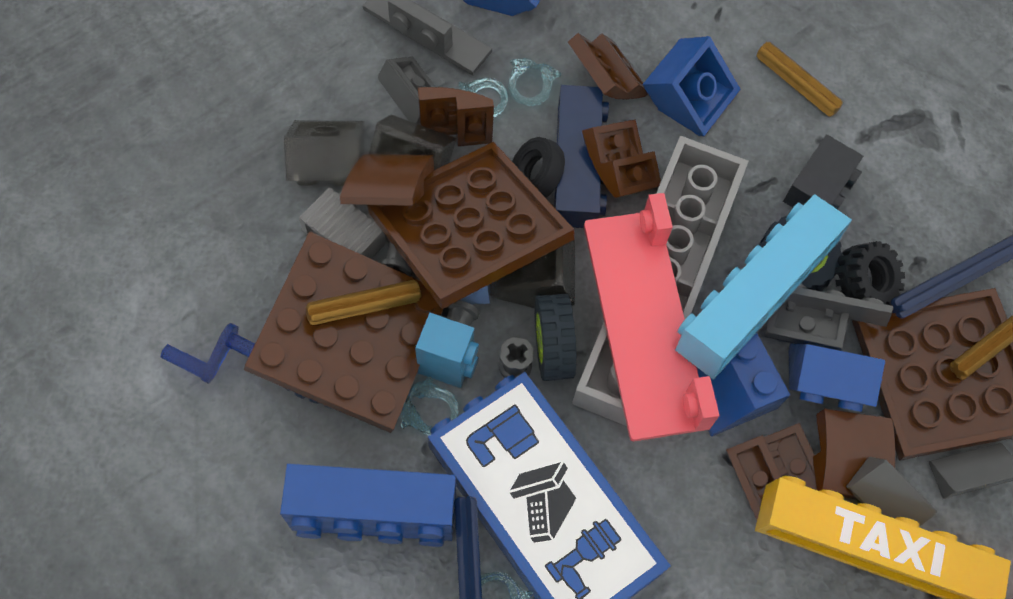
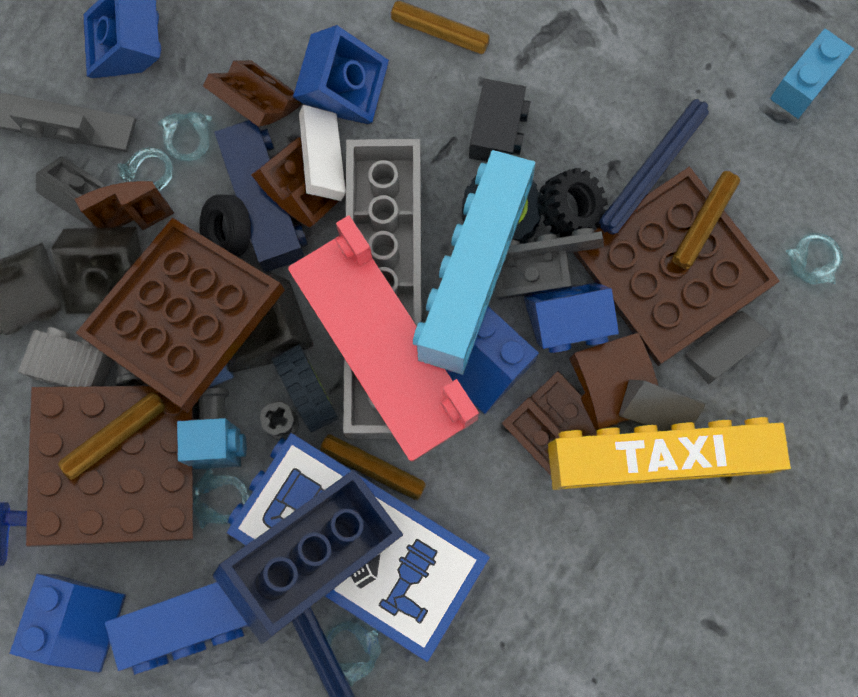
camera: 15 degrees left, 10 degrees up
reddish brown slope [340,154,434,206] -> none
none -> blue slope [9,574,126,672]
none -> dark blue brick [212,469,403,644]
none -> white tile [299,105,346,201]
none -> pearl gold axle [320,434,426,500]

